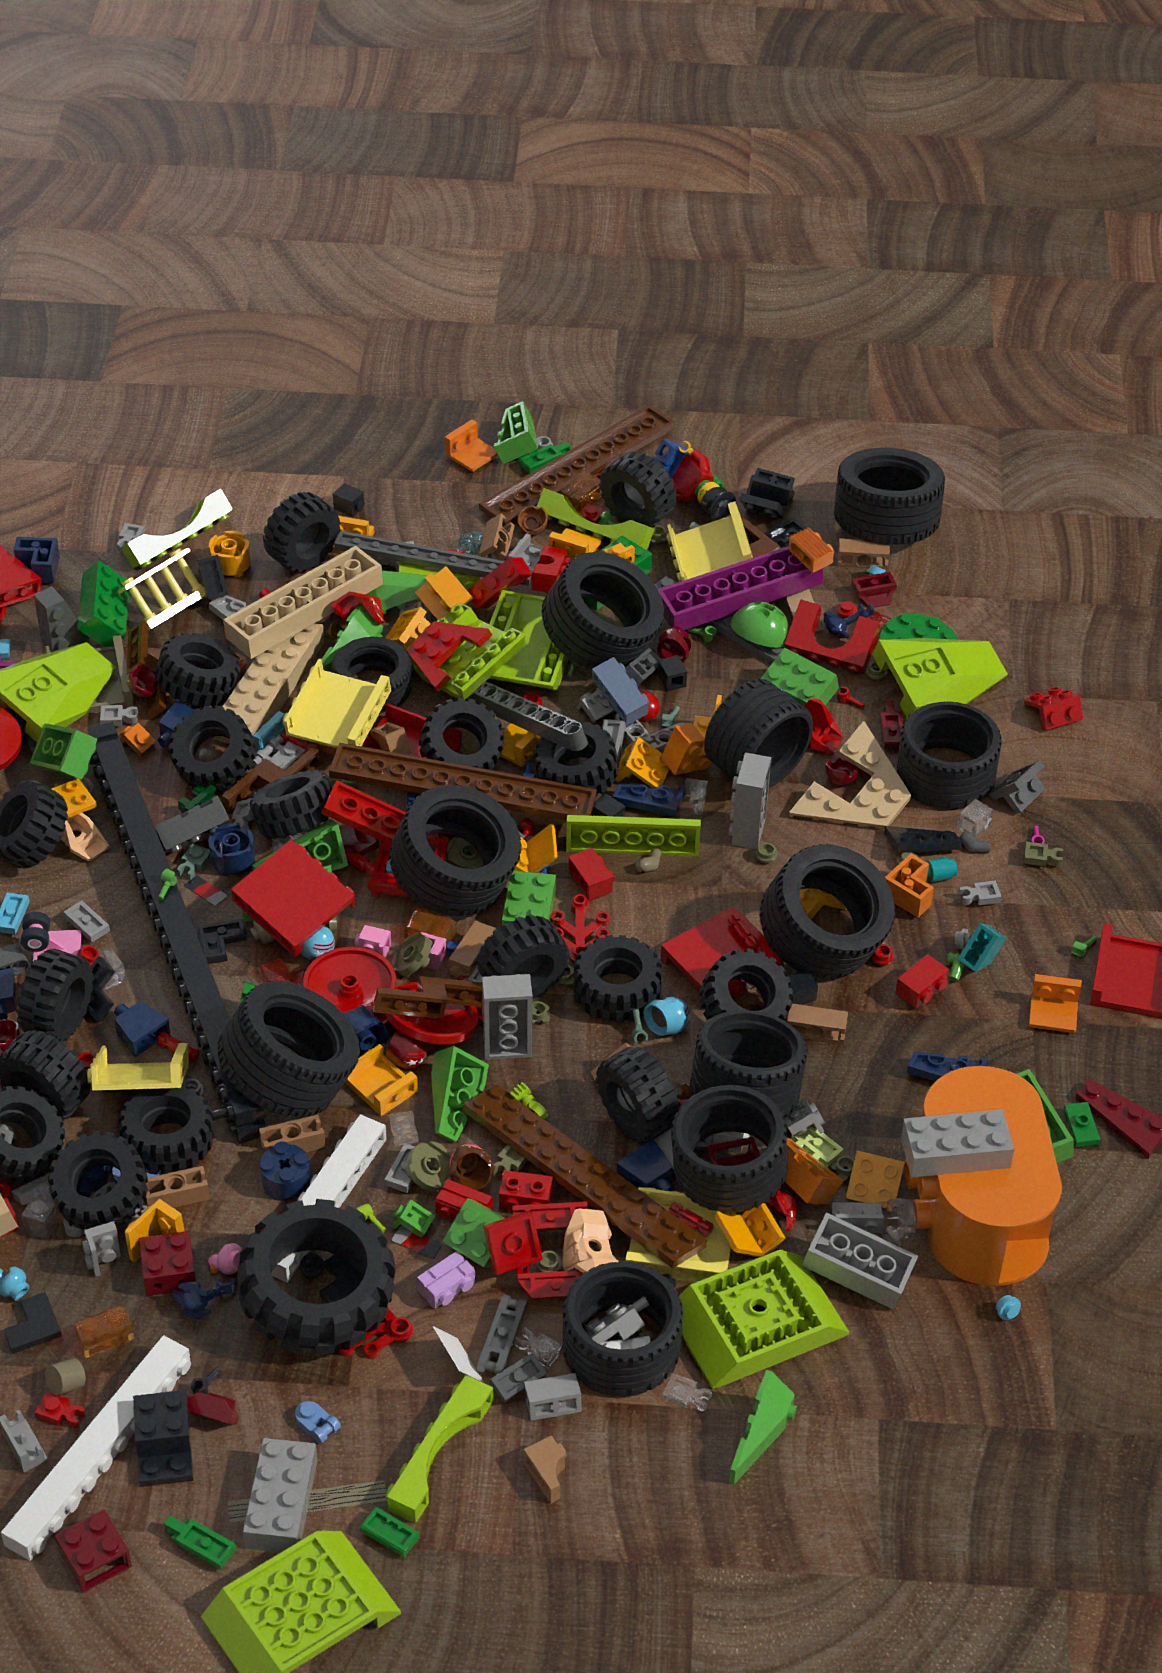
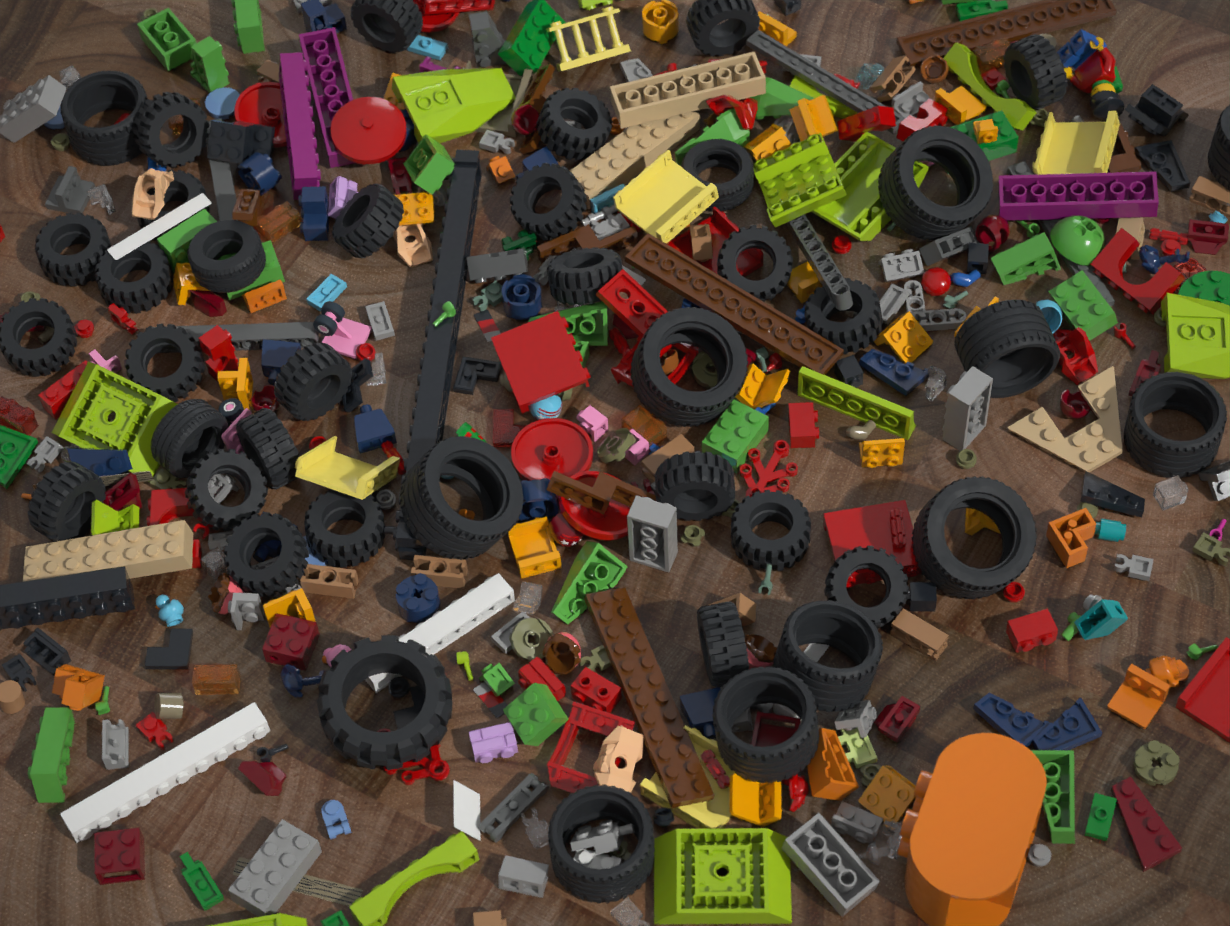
camera: 30 degrees right, 10 degrees up
black bracket [133,1390,194,1487] -> none
black bracket [194,554,228,600] -> none
red wing [406,621,492,692] -> none
red tile [483,1210,543,1275] -> none
dark grey plate [489,1352,547,1403] -> none
lime piece [510,1082,548,1119] -> none
olive plate [536,1251,561,1272] -> none
sand blue brick [592,657,649,726] -> none
medium azure helmet [643,997,690,1036] -> none
orange brick [661,723,711,775] -> none
orange brick [789,527,834,573] -> none
light grey brick [901,1109,1014,1177] -> none
dark grey arm [960,831,990,853] -> none
none -> reddish brown hair [208,573,243,615]
none -> dark red hinge [388,157,413,195]
none -> light orange bracket [859,438,905,468]
none -> dark red slope [874,696,921,743]
none -> blue arm [950,270,980,287]
none -> bright green wedge [991,232,1061,285]
none -> dark blue wing [1032,697,1102,750]
none -> olive plate [1133,740,1179,786]
none -> orange head [1146,655,1190,687]
none -> red axle [1149,228,1188,245]

